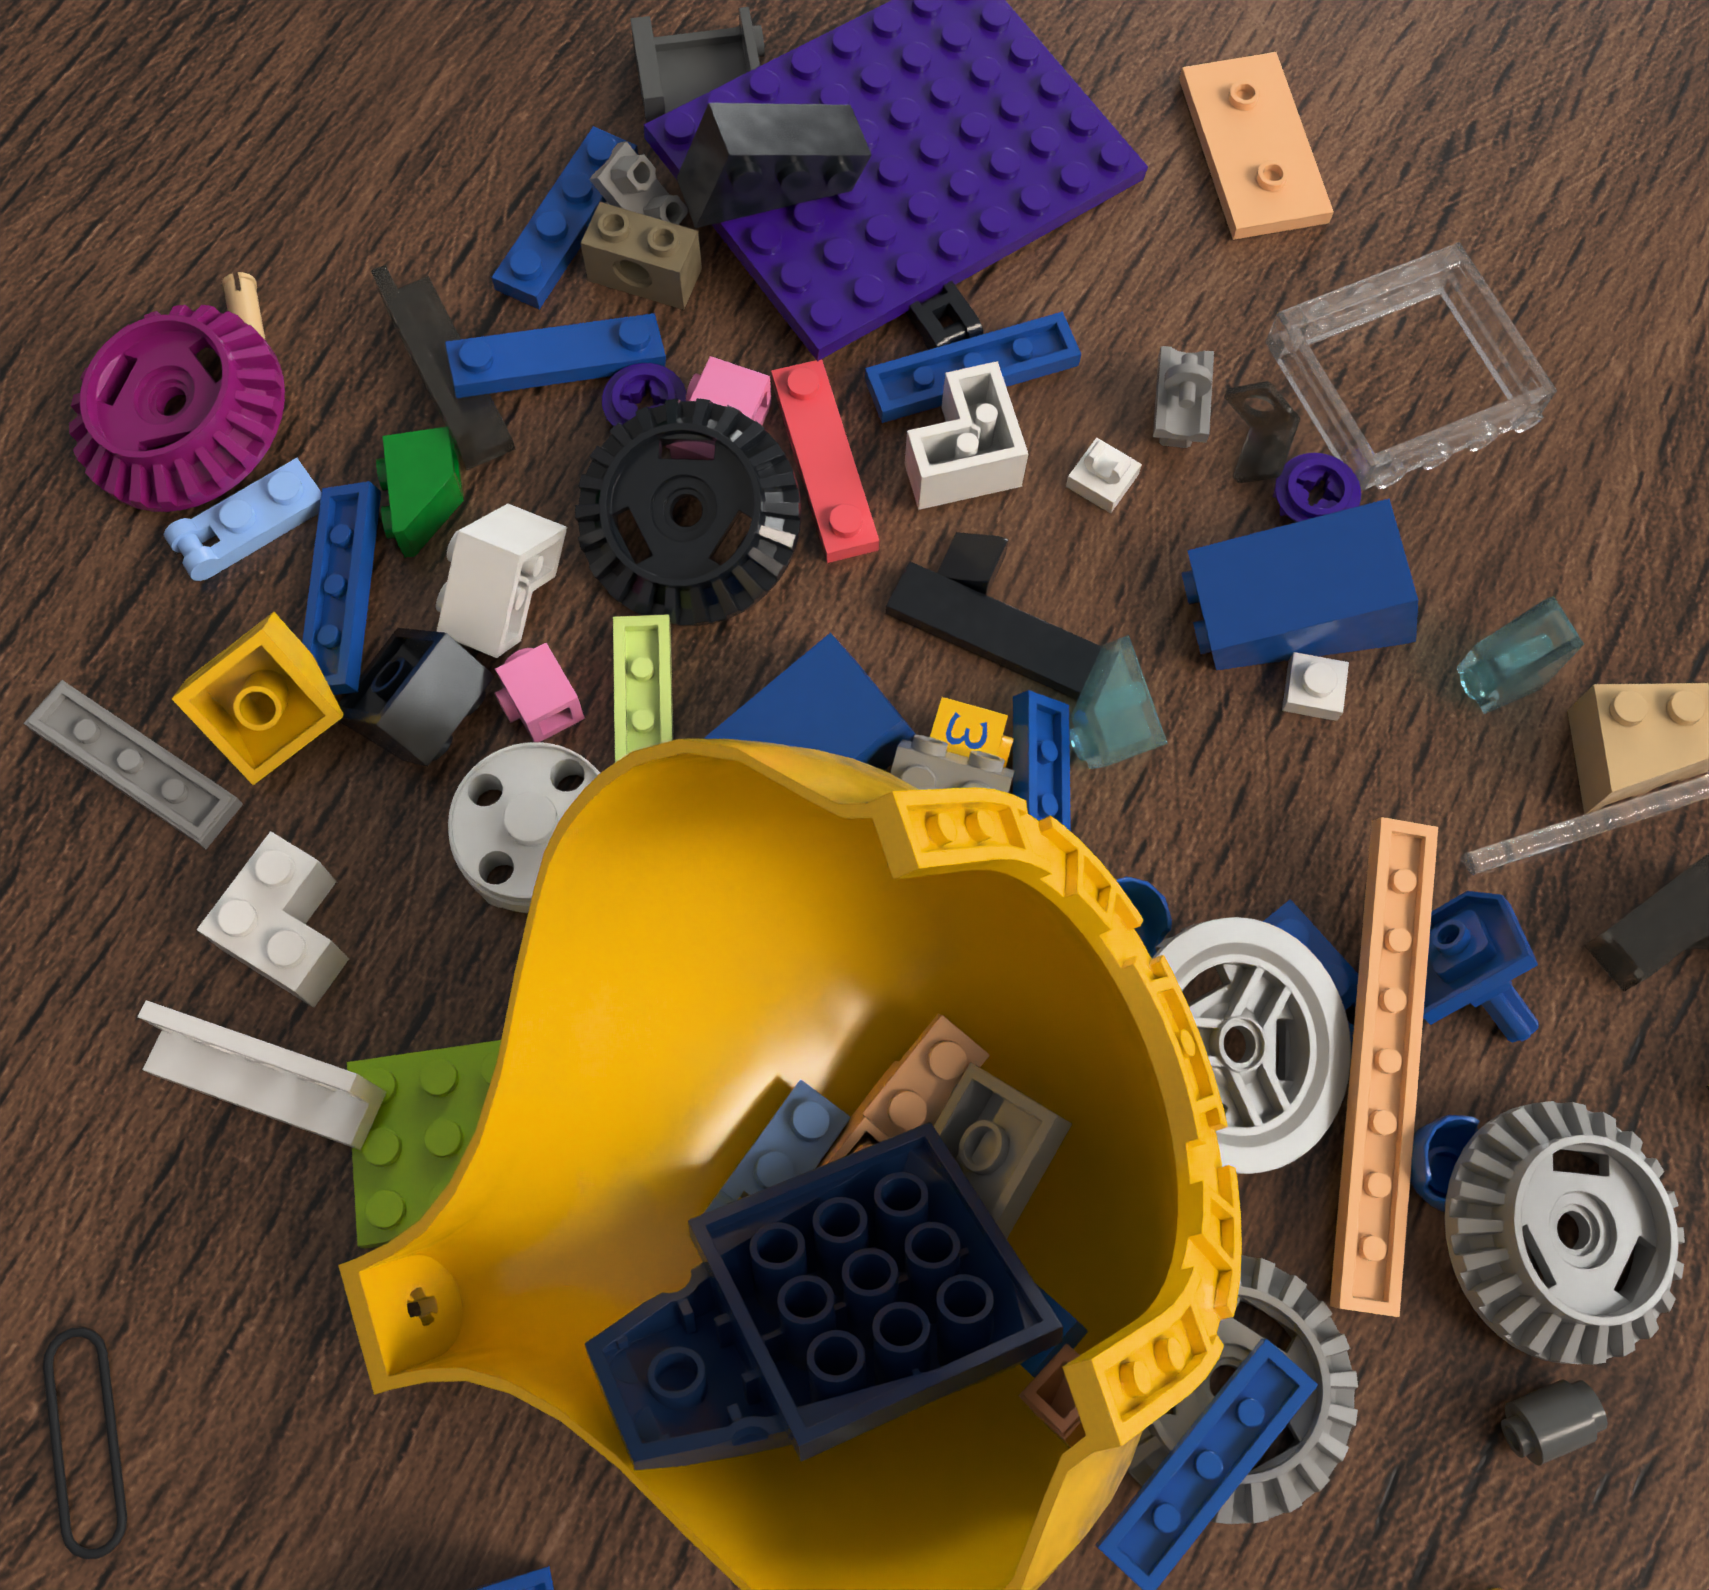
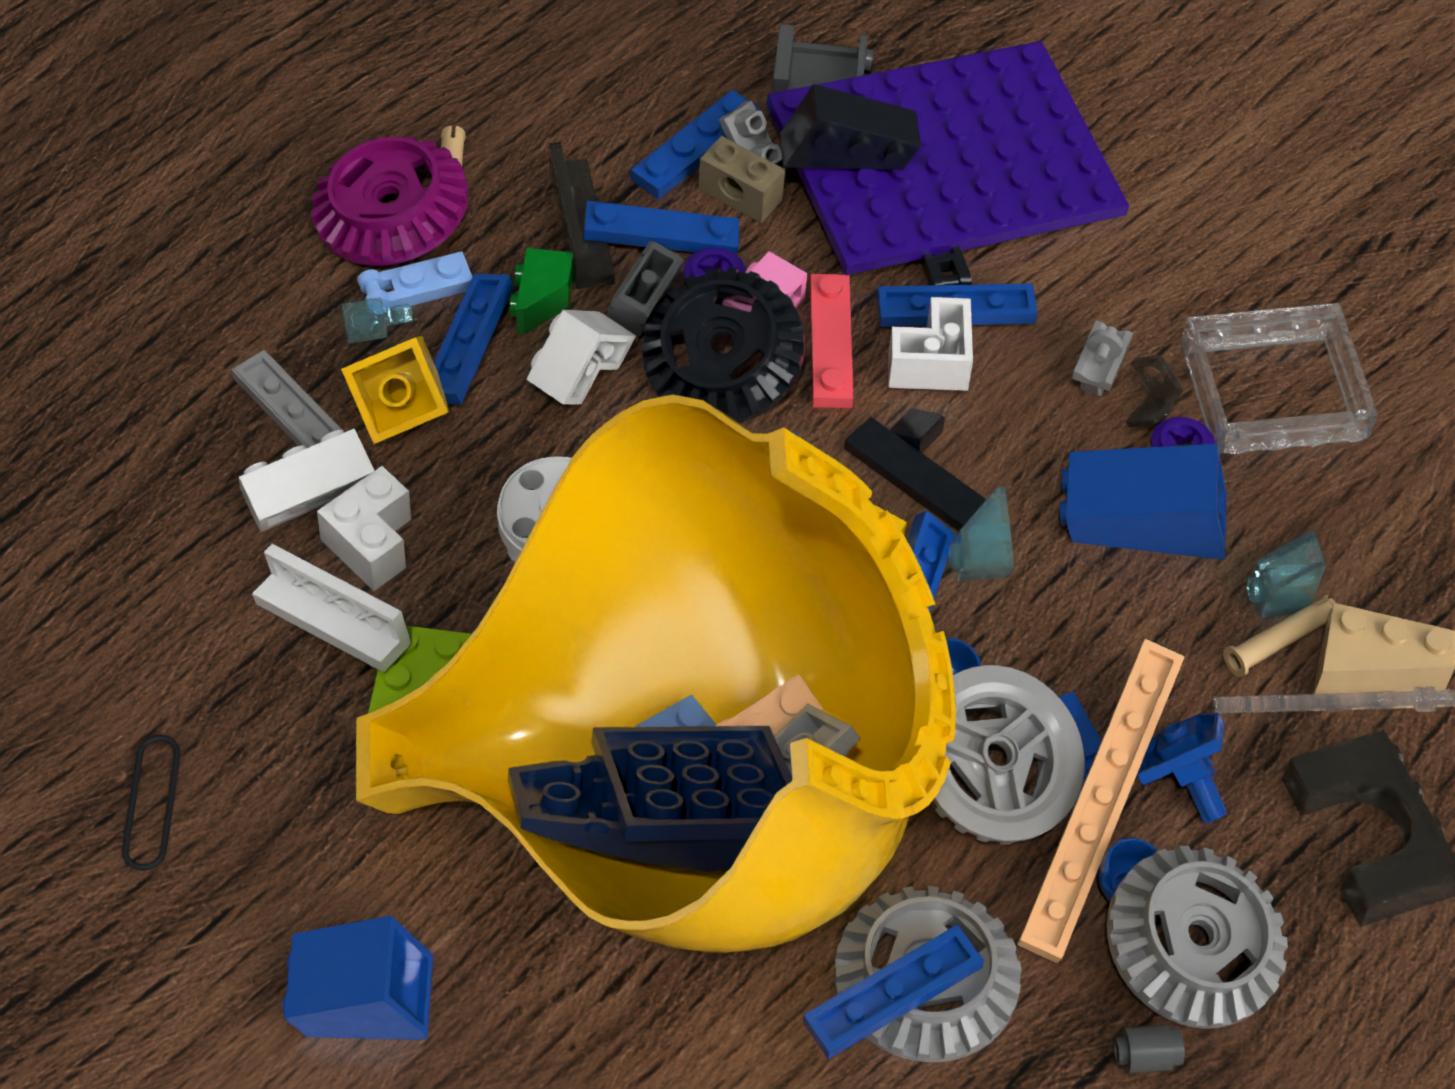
camera: 15 degrees right, 15 degrees down
black slope [339,628,495,767] -> none
bright pink brick [494,643,585,742] -> none
white tile [1066,437,1142,513] -> none
light nougat plate [1179,52,1334,240] -> none
white plate [1282,652,1349,721] -> none
none -> white brick [239,429,375,533]
none -> clear light blue plate [341,297,413,344]
none -> dark grey brick [607,241,684,337]
none -> tan pin [1223,595,1335,677]

